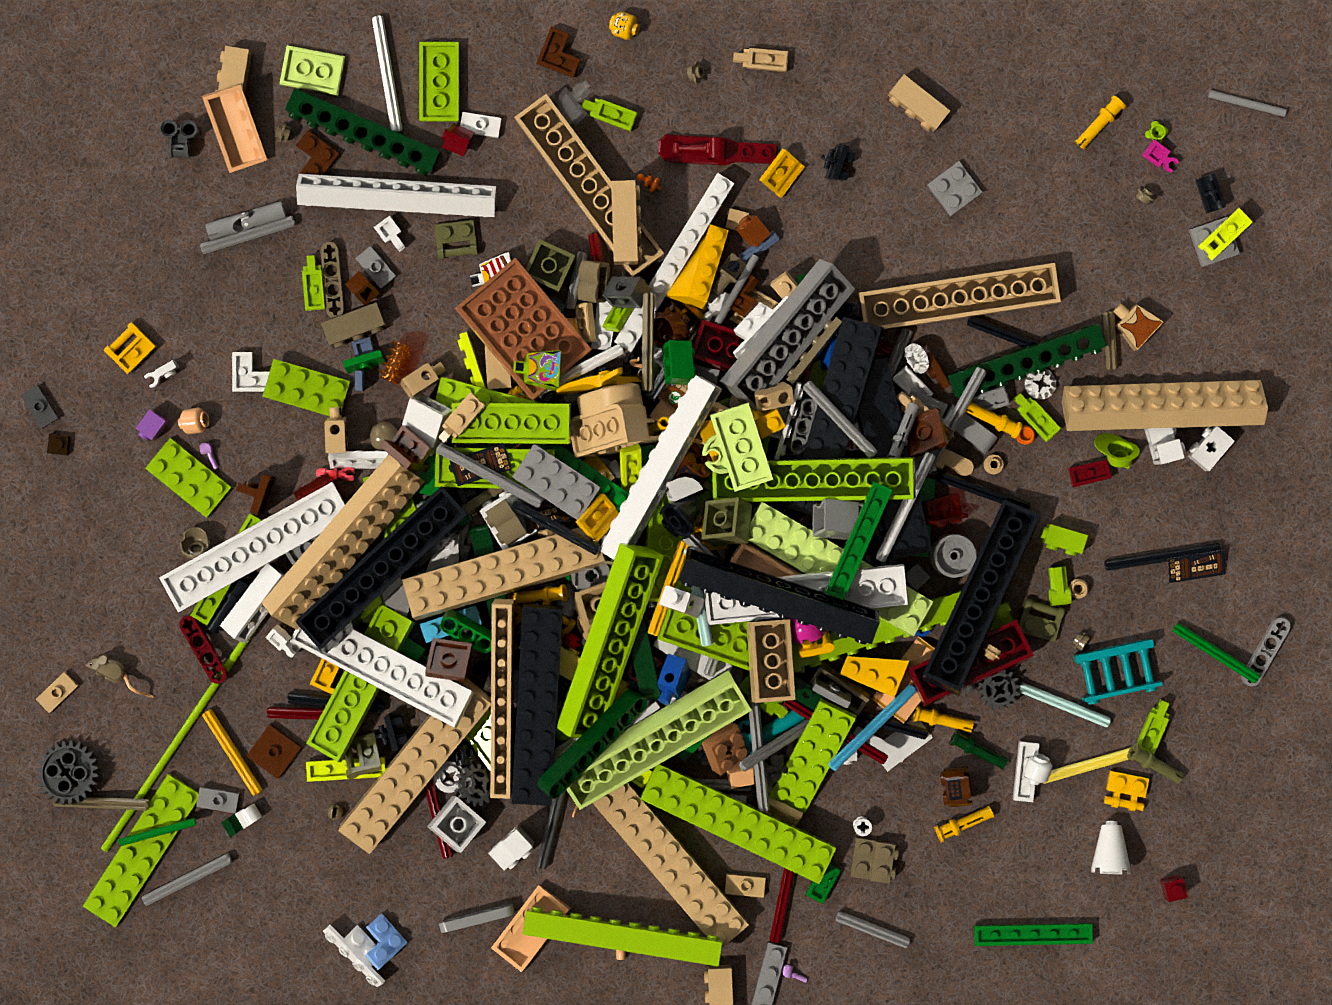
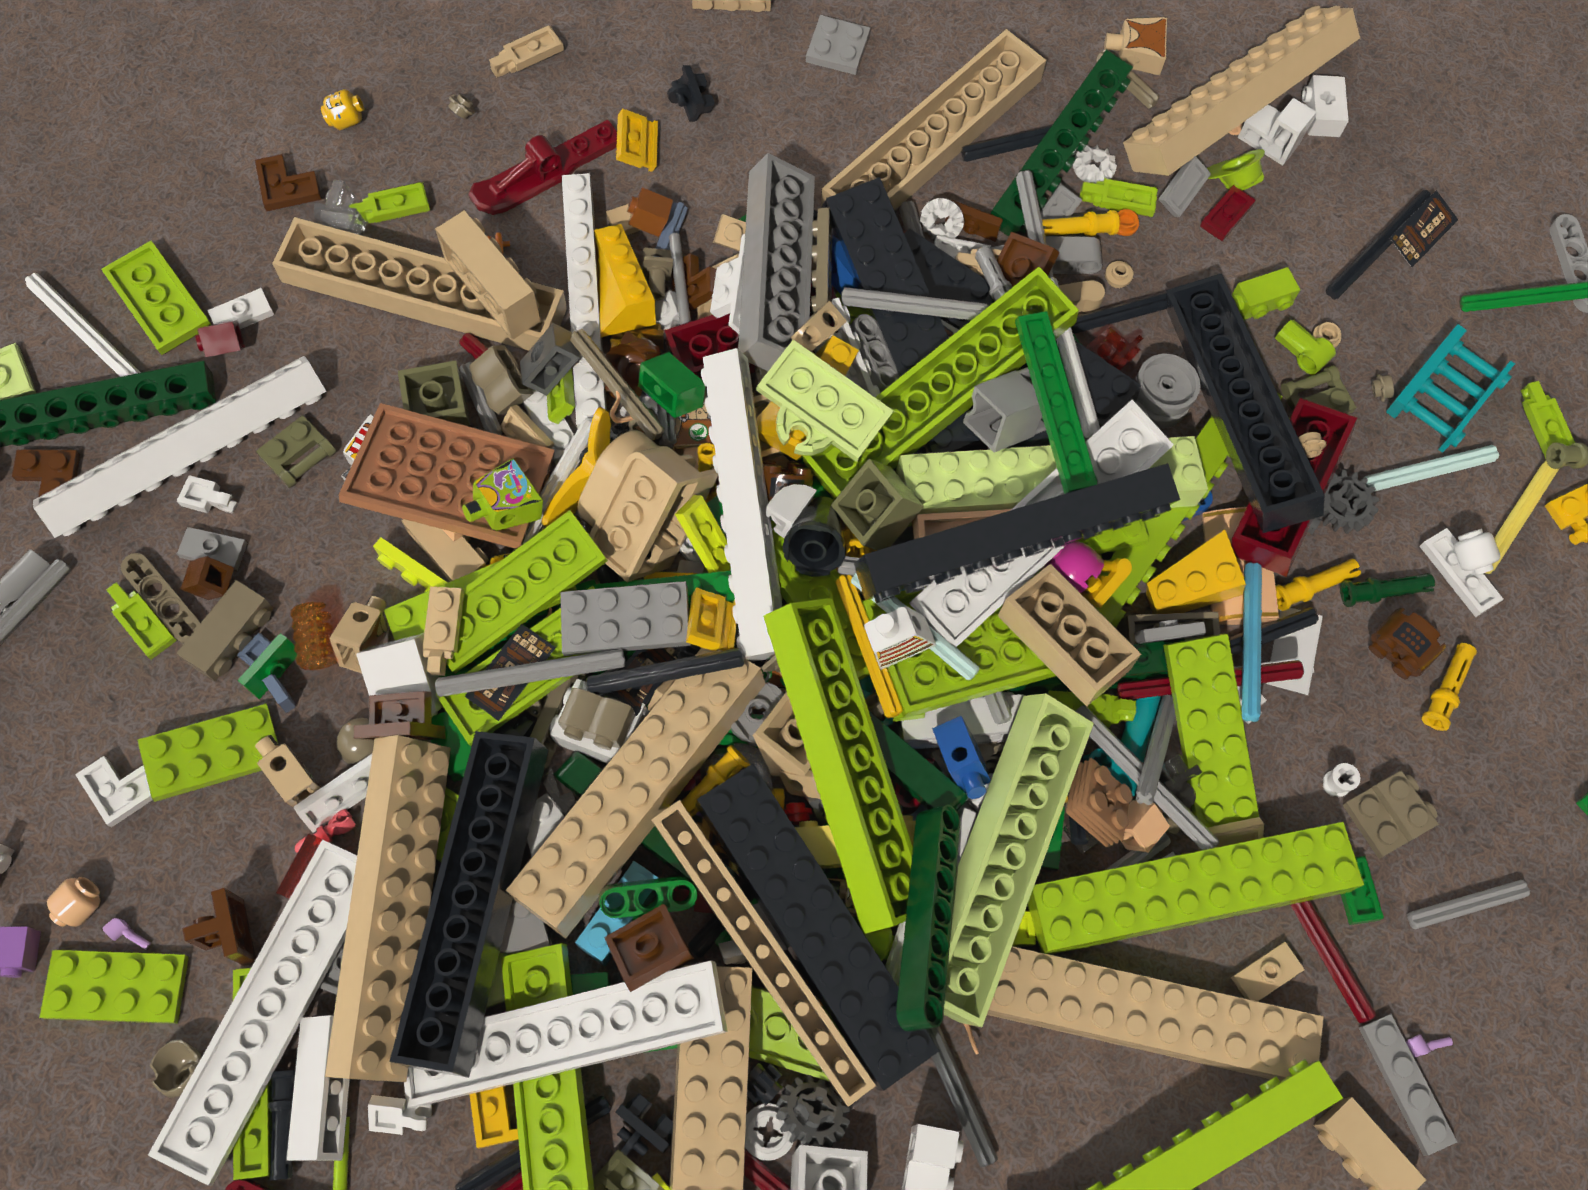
camera: 45 degrees left, 20 degrees down
none -> light grey tile [1158,156,1211,217]

